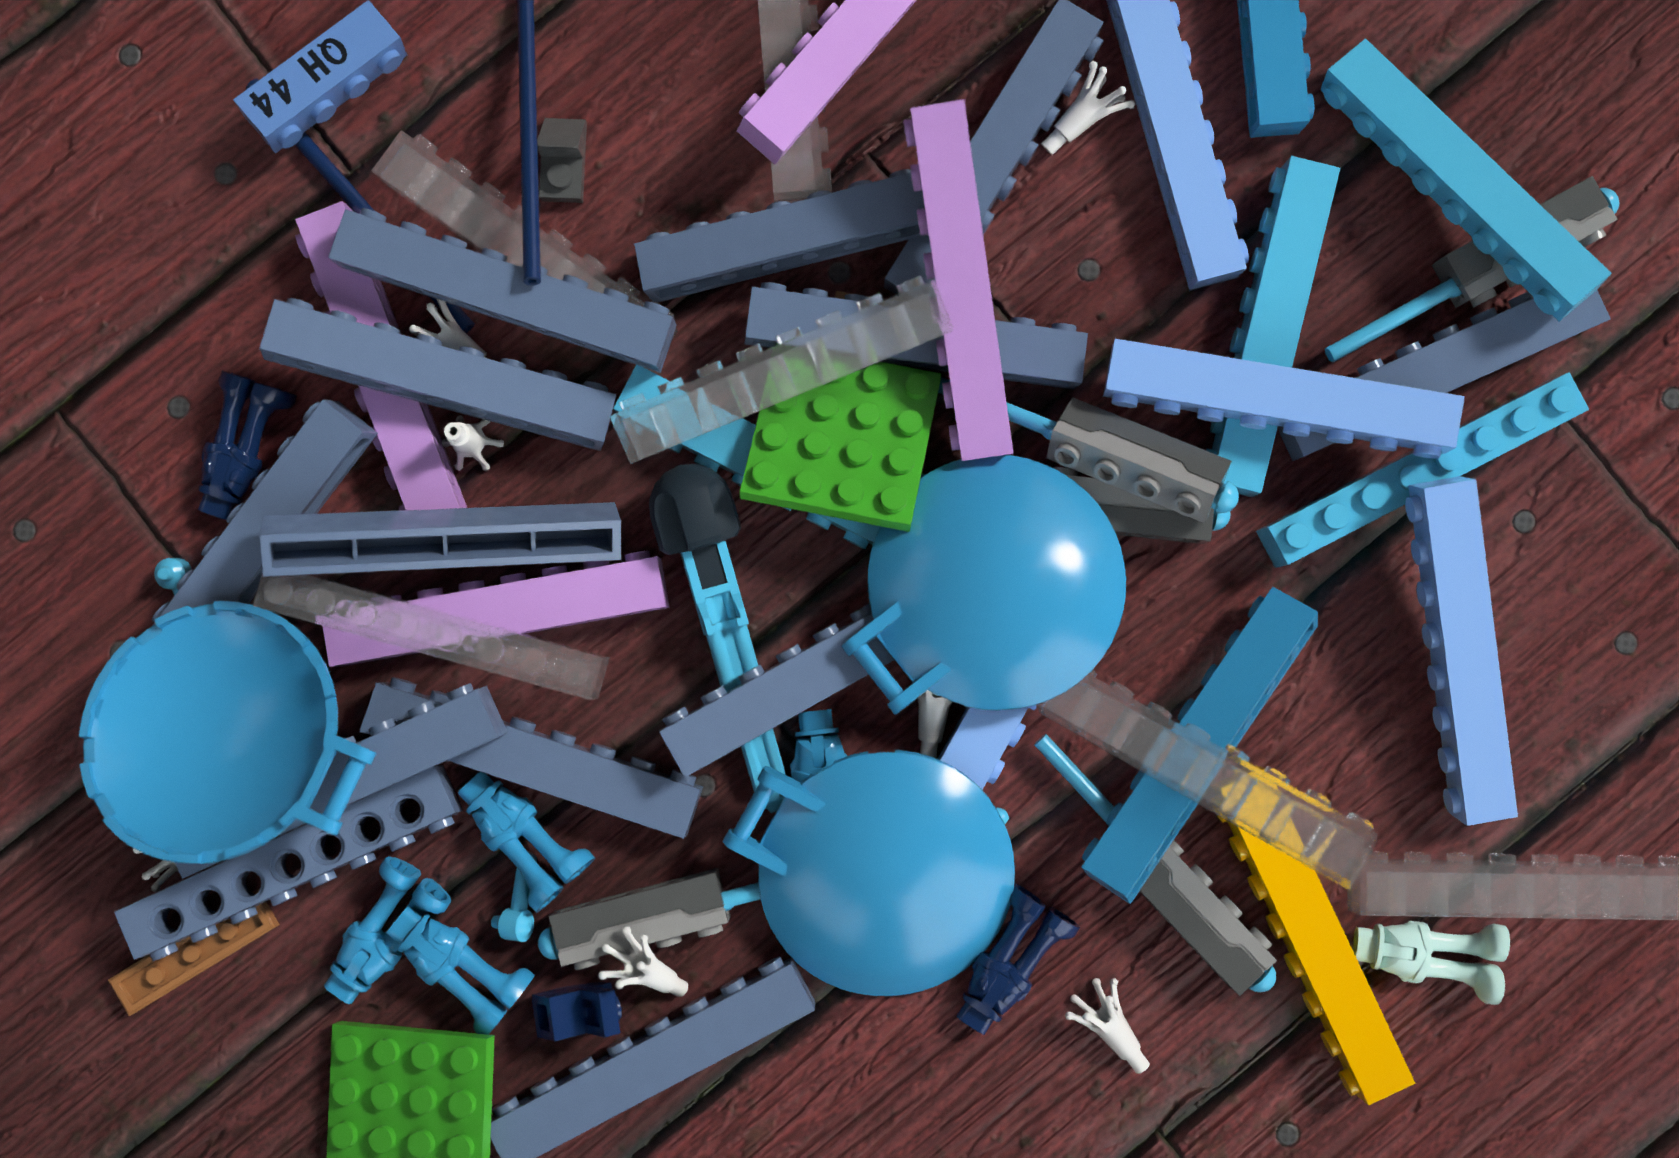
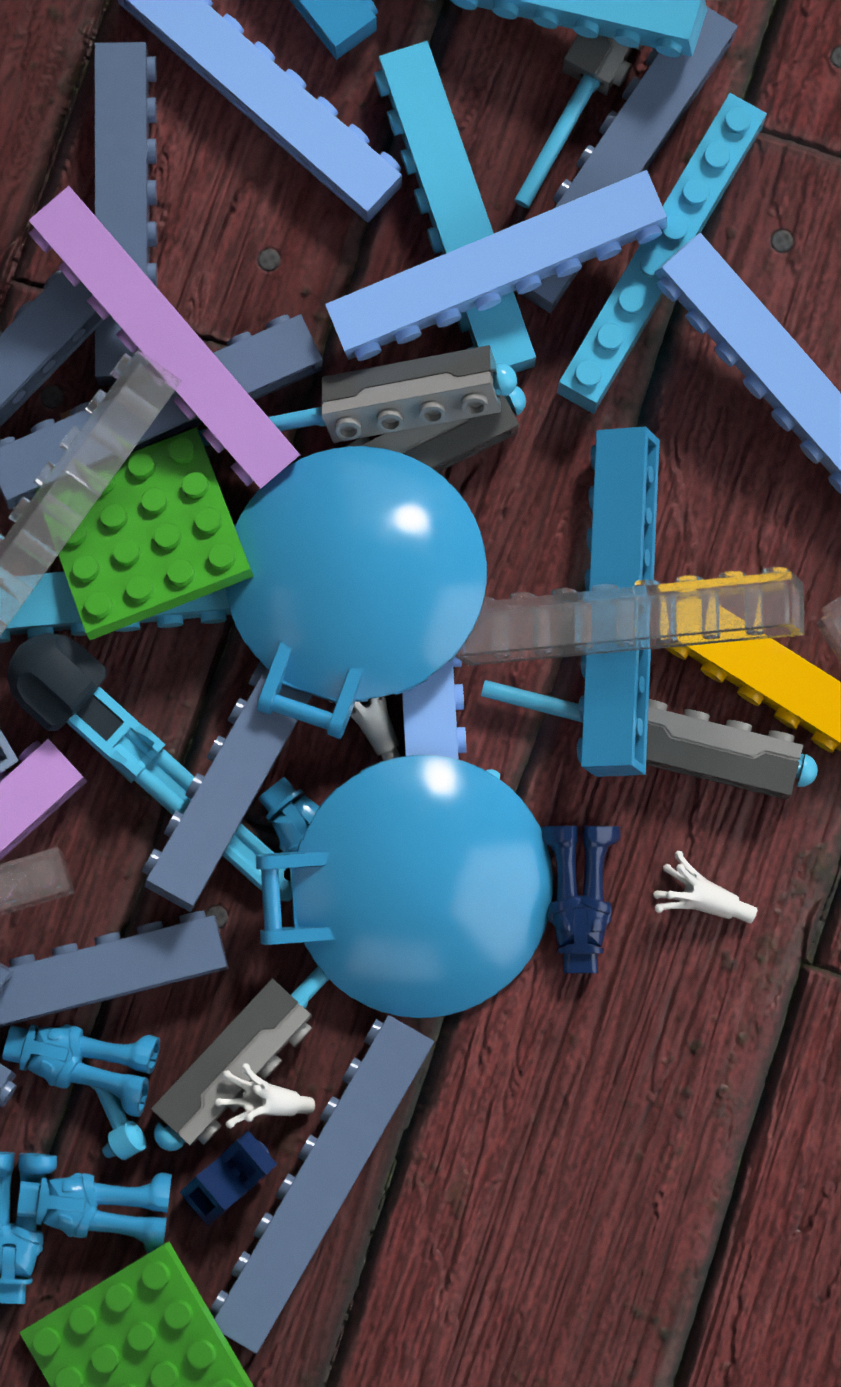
camera: 35 degrees left, 5 degrees down
white piece [1041,61,1135,155] -> none

